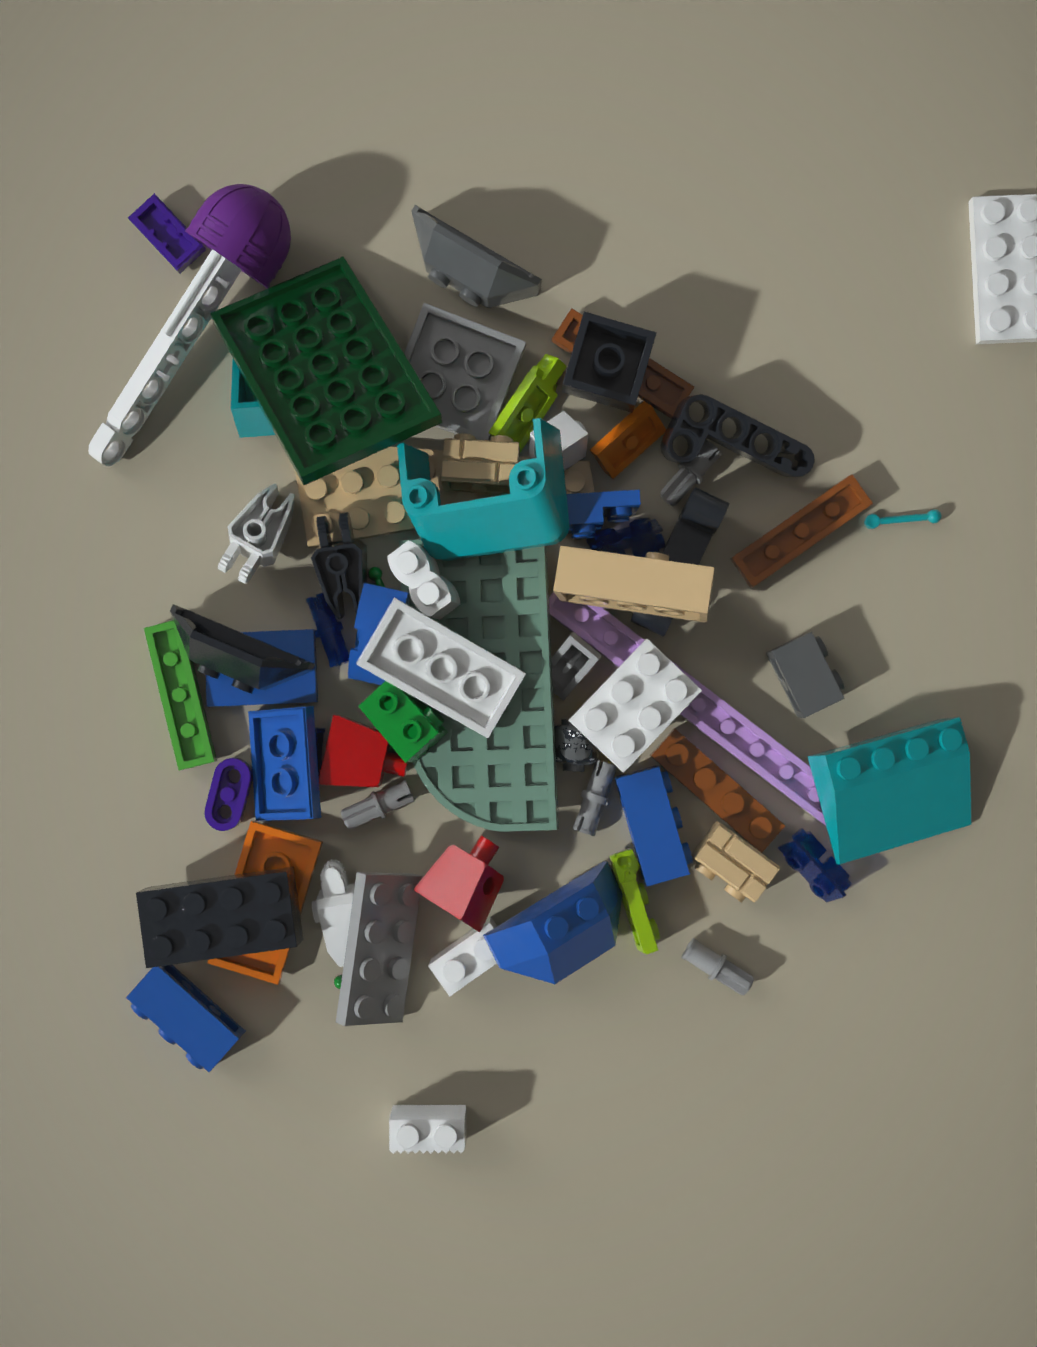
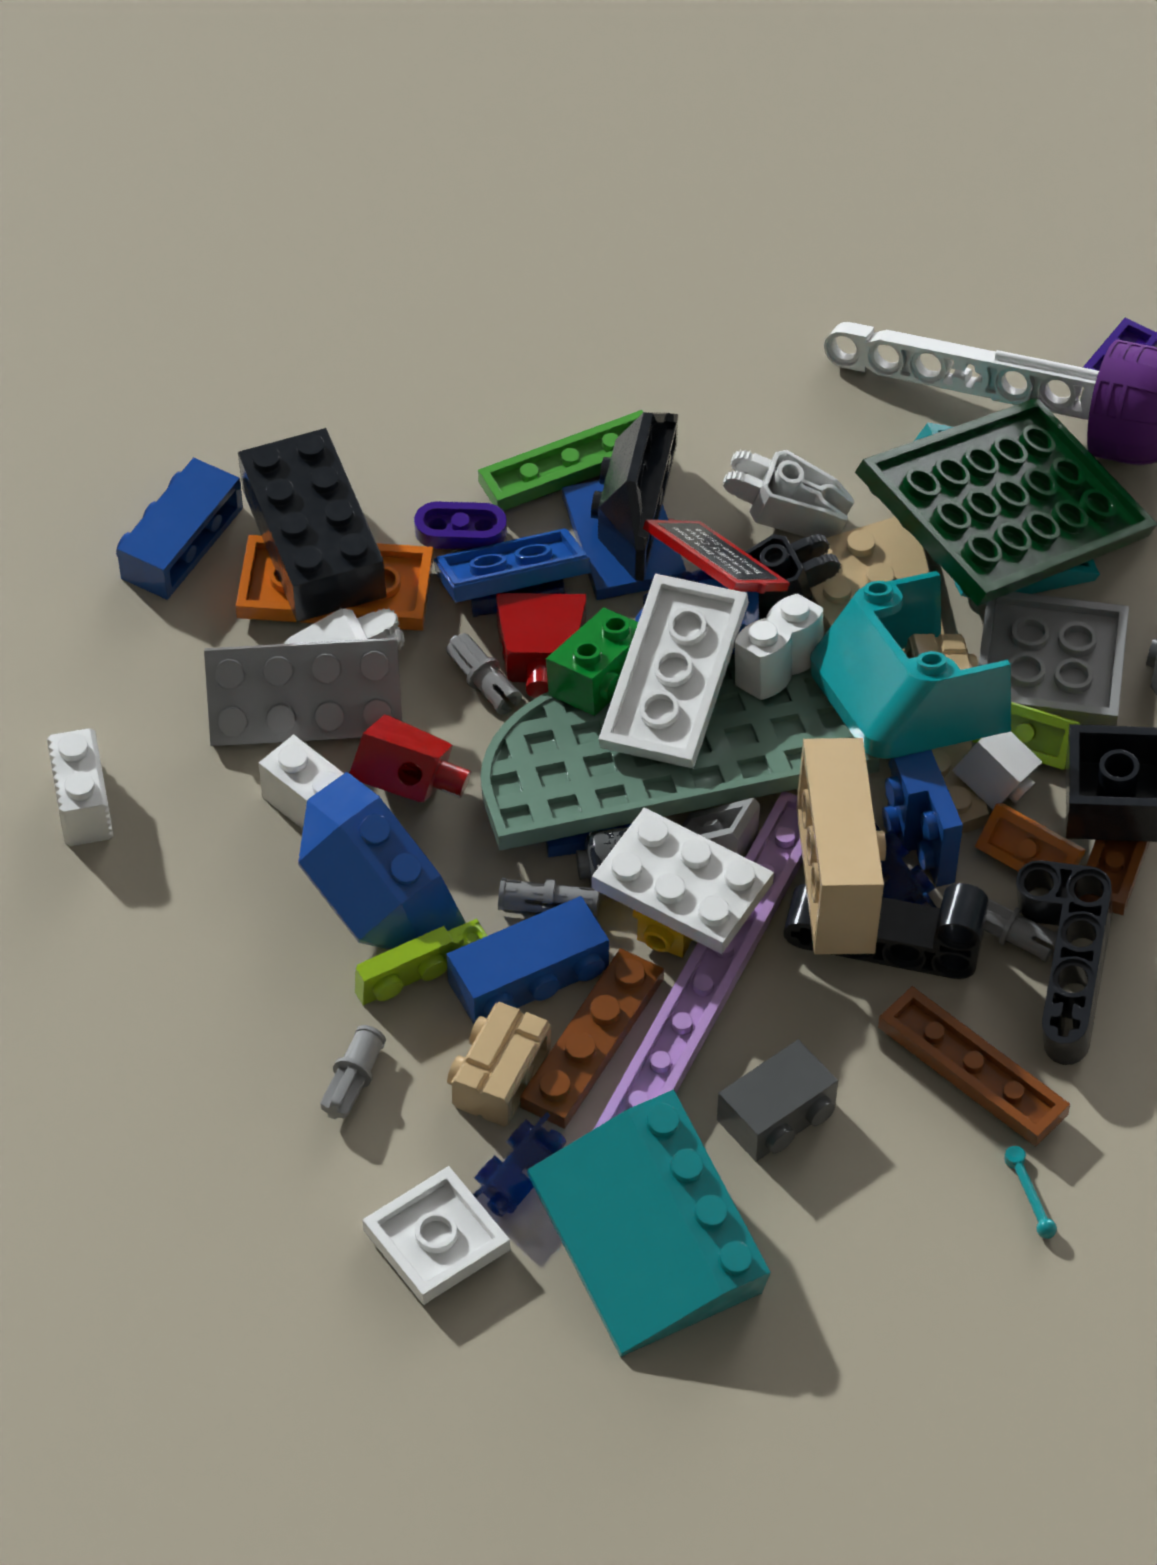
camera: 75 degrees right, 35 degrees down
none -> white plate [362,1166,510,1305]
none -> piece [643,518,790,594]

